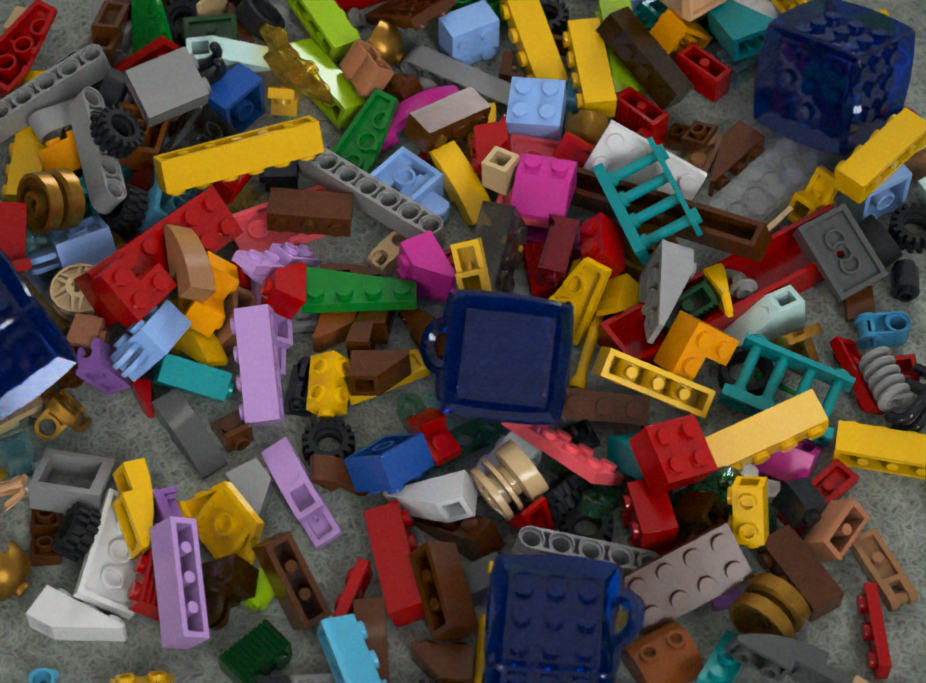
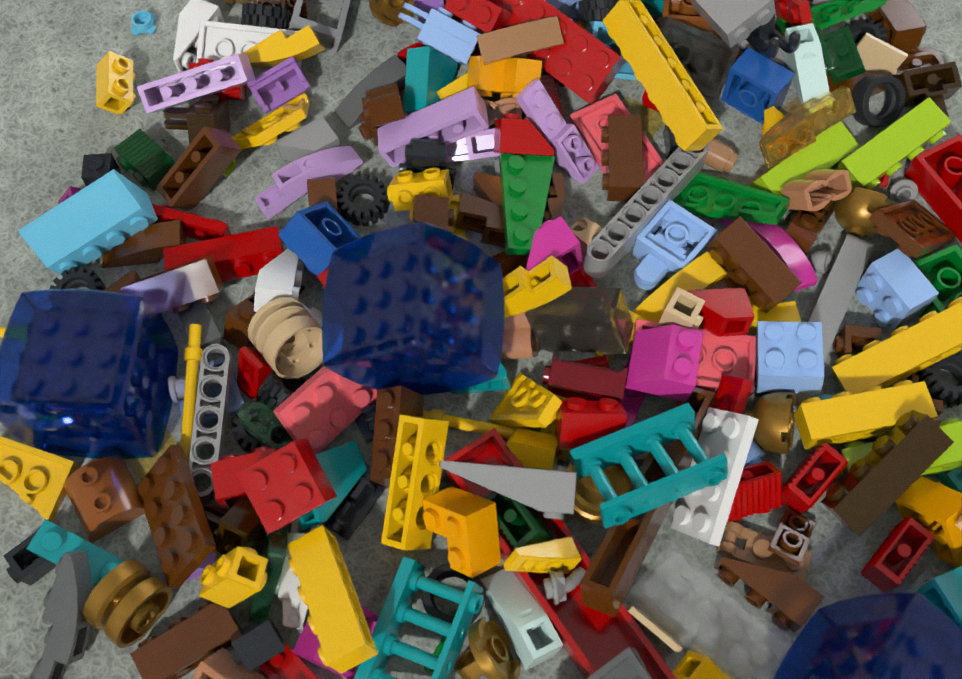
camera: 90 degrees right, 10 degrees up
none -> reddish brown brick [362,83,406,127]
none -> black brick [405,139,446,167]

